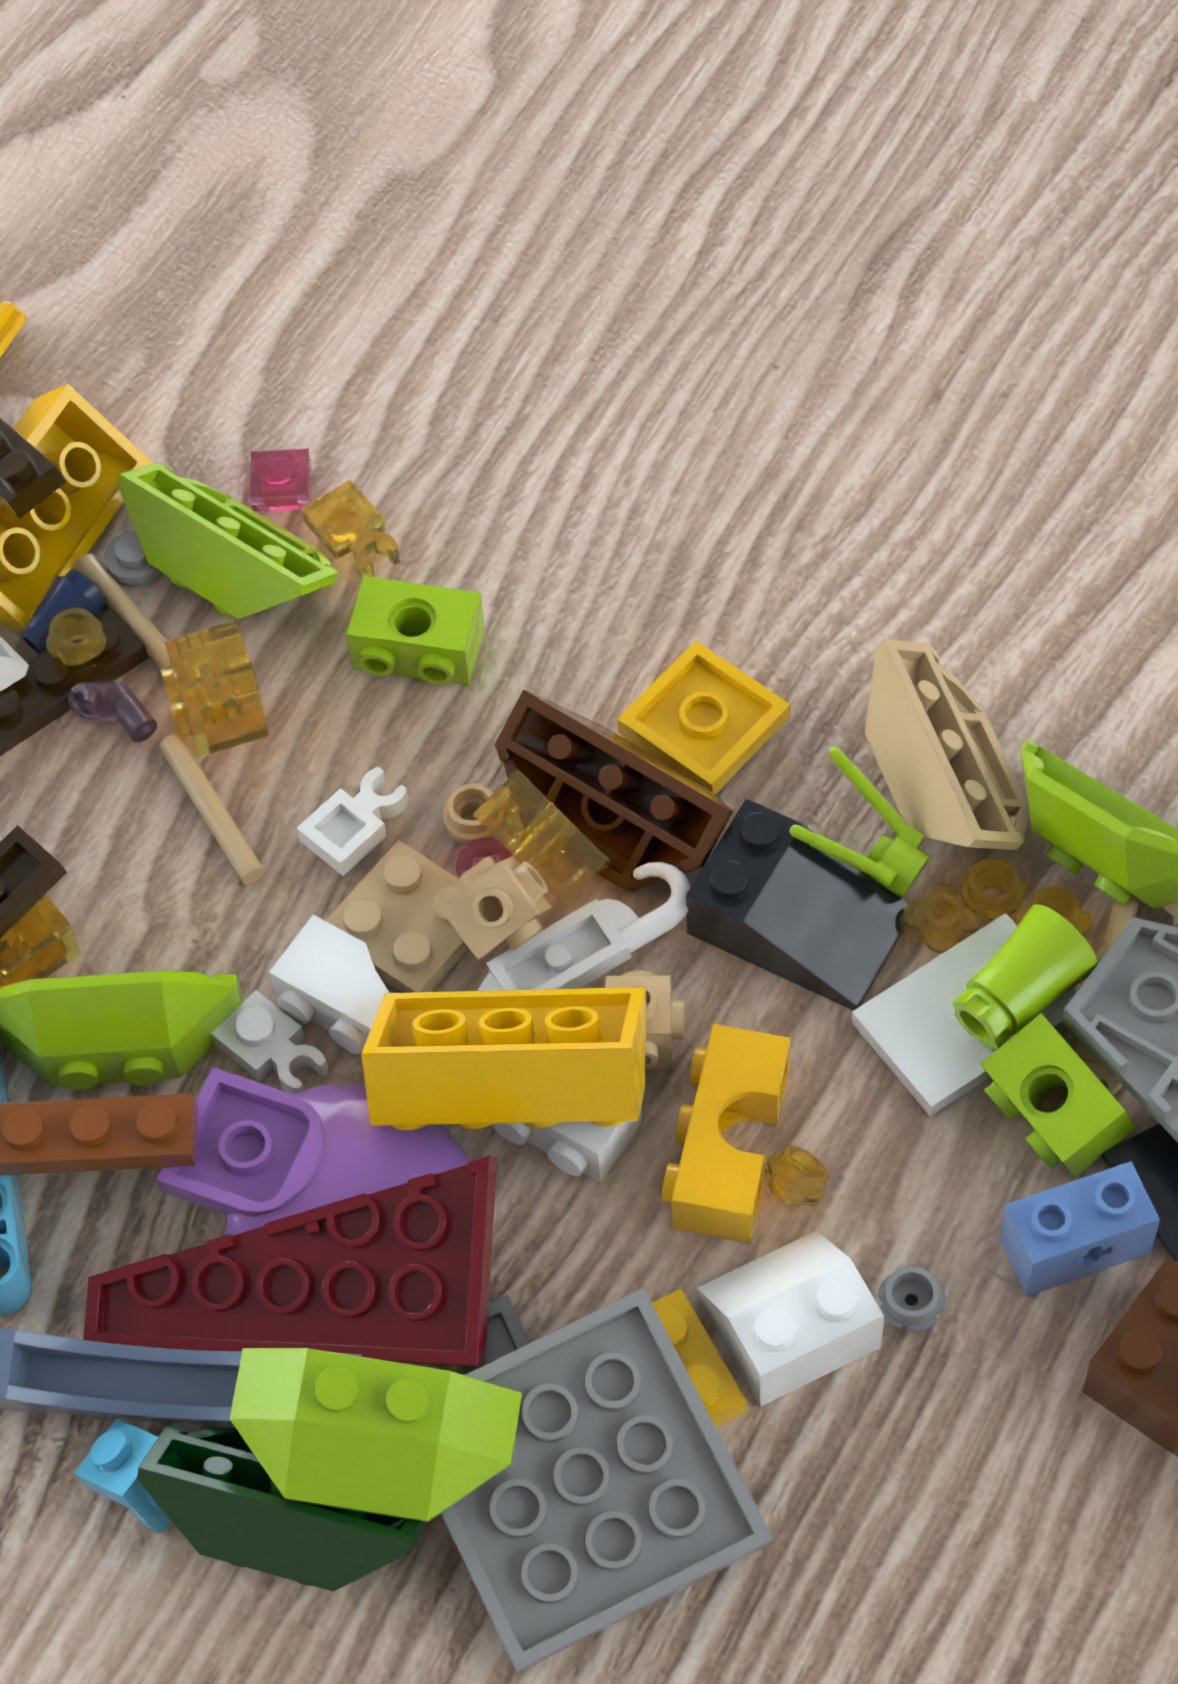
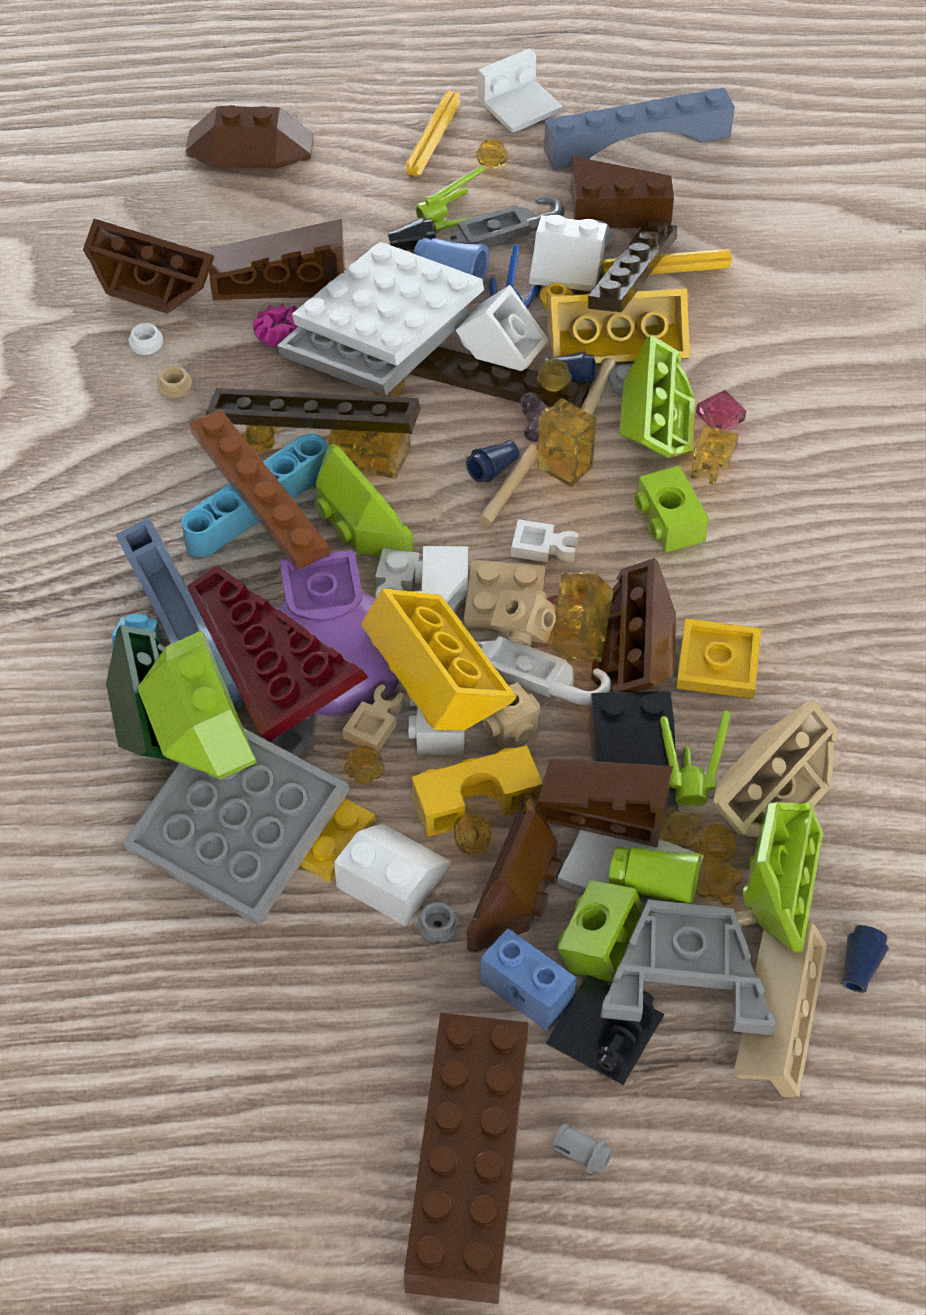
camera: 55 degrees right, 5 degrees down
none -> tan plate [342,684,404,754]
none -> clear yellow plate [345,746,384,784]
none -> dark blue cone [466,440,520,483]
none -> reddish brown wedge [467,794,562,953]
none -> reddish brown wedge [538,759,673,847]

